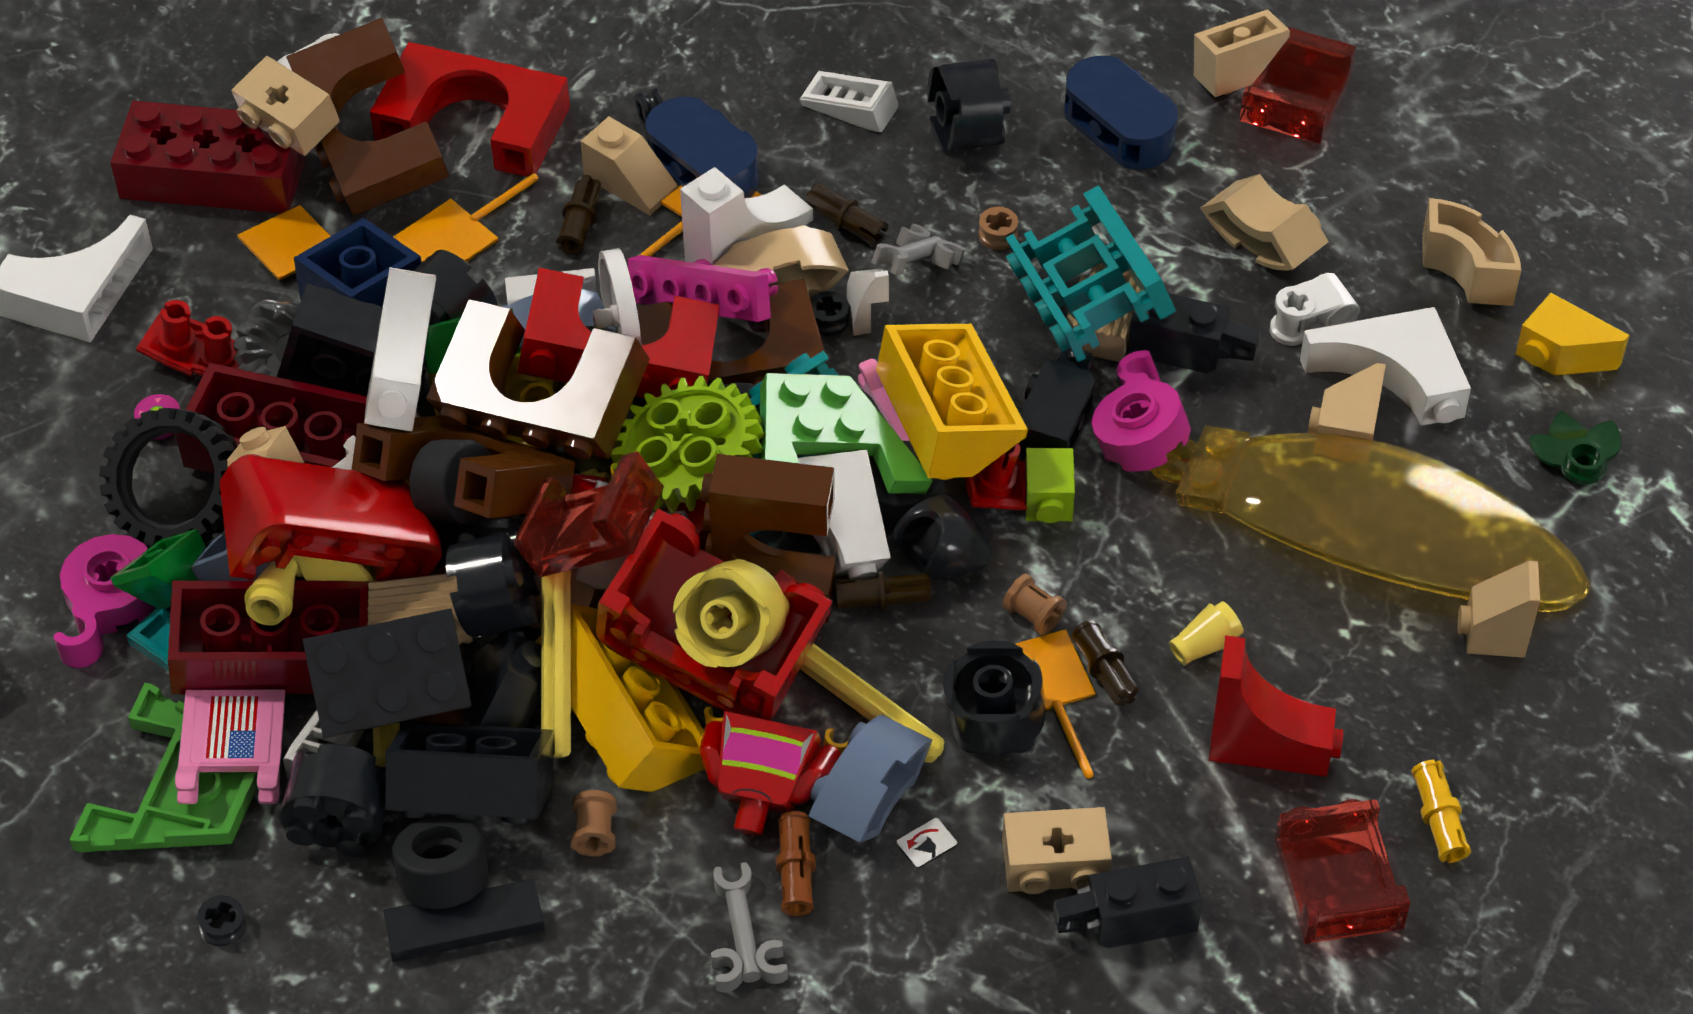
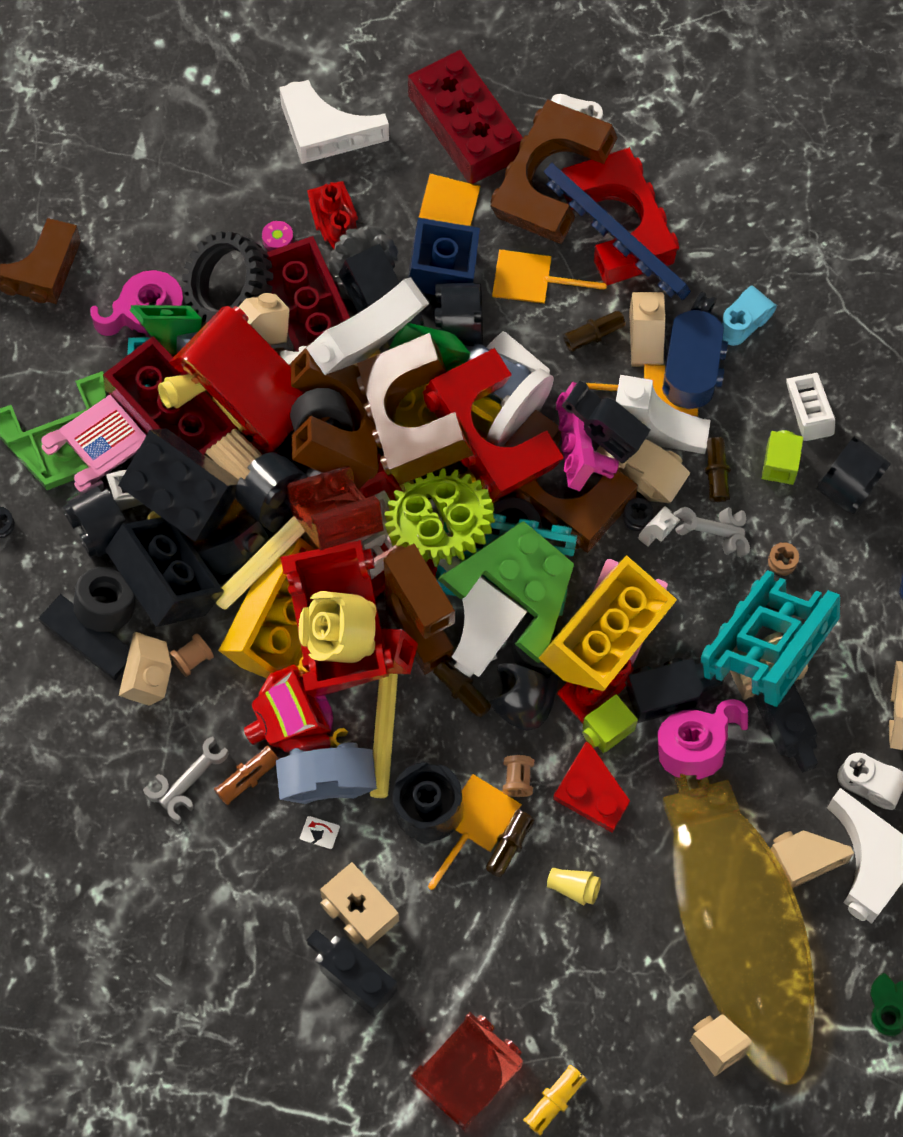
camera: 50 degrees right, 15 degrees up
tan brick [231,56,340,156] -> none
red arch [1208,635,1343,777] -> none
none -> tan slope [119,632,172,706]
none -> dark blue plate [544,163,691,301]
none -> red wing [553,742,630,833]
none -> black piece [562,381,651,464]
none -> medium azure piece [722,286,777,346]
none -> lime brick [762,430,803,485]

